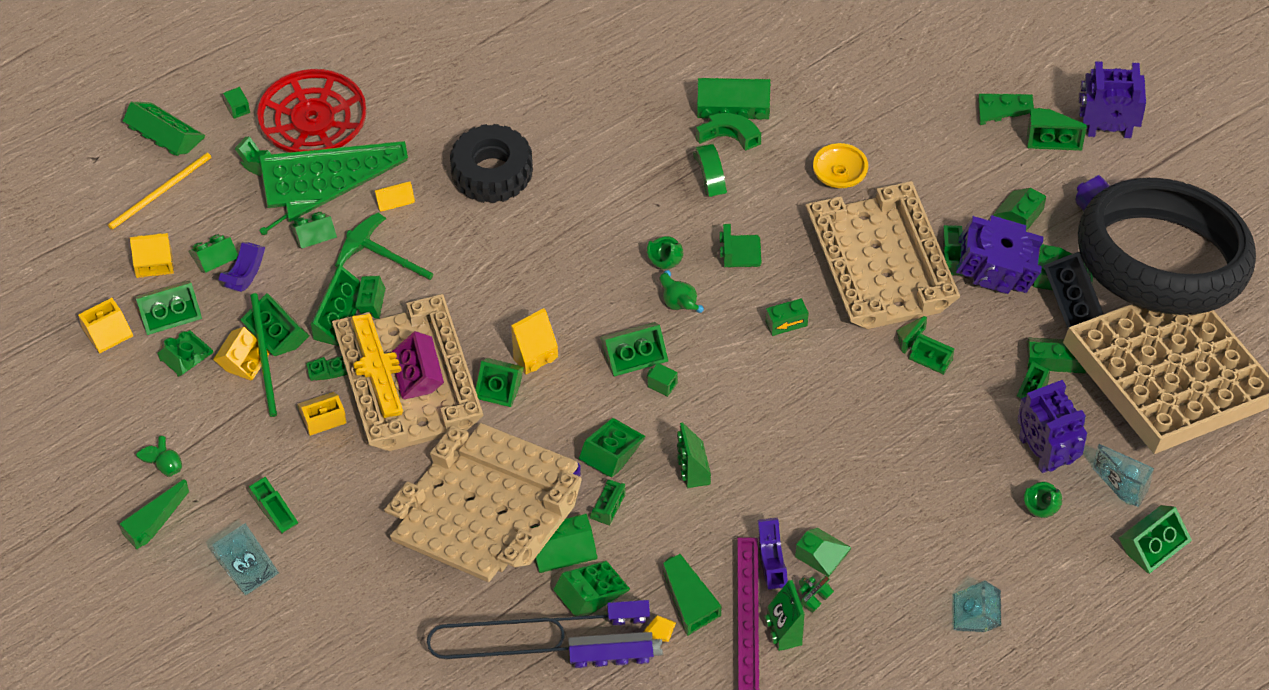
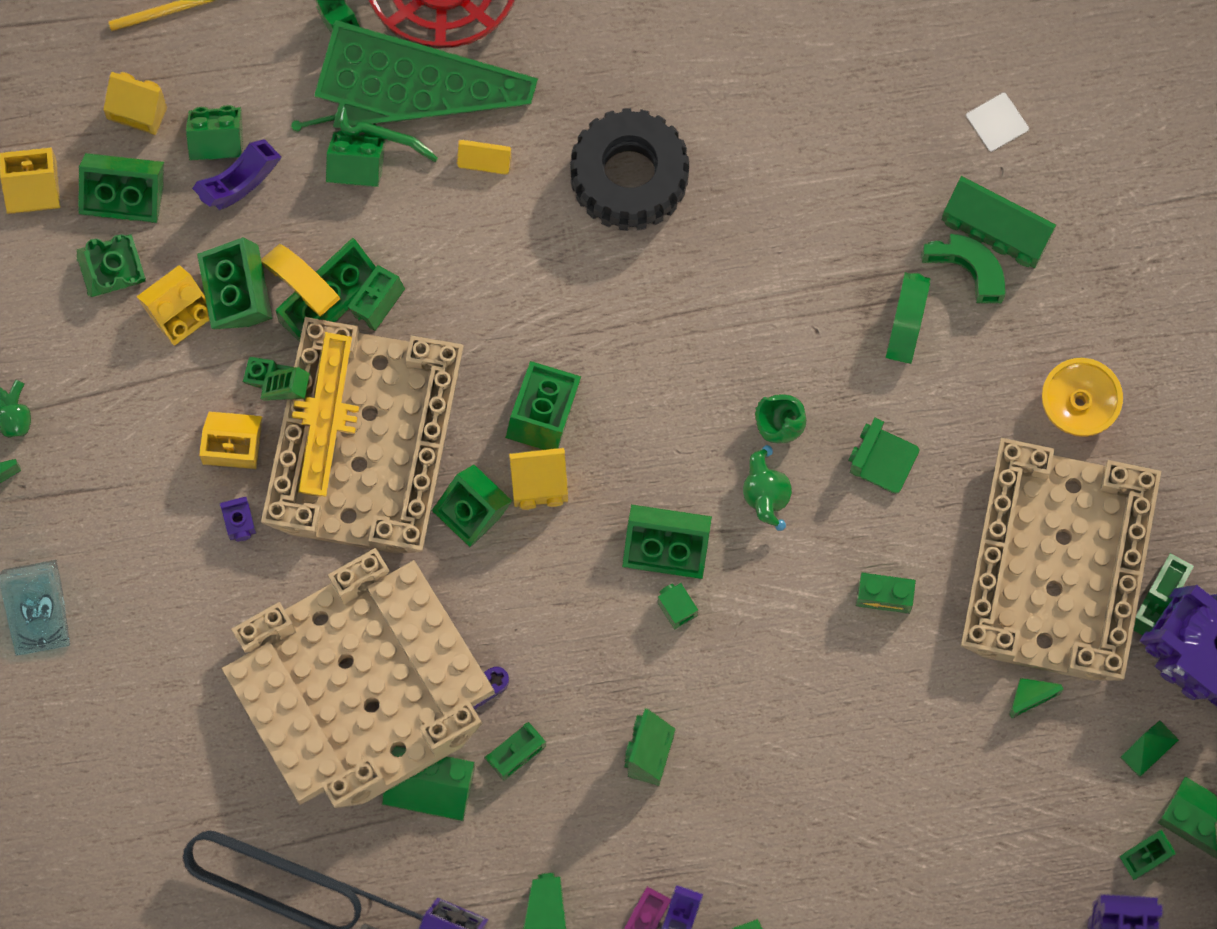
camera: 25 degrees right, 20 degrees up
green slope [248,477,299,534] -> none
green piece [250,293,277,417] -> none
green piece [335,212,433,280] -> none
magenta slope [391,331,444,399] -> none
green slope [554,561,630,617] -> none
green slope [579,418,646,478] -> none
green hinge [909,333,954,375] -> none
none -> dark purple brick [220,496,257,542]
none -> green slope [260,367,310,401]
none -> yellow slope [261,244,340,316]
none -> green piece [339,107,438,163]
none -> green slope [505,361,581,450]
none -> white sticker [966,93,1029,151]
none -> green slope [1120,720,1179,778]

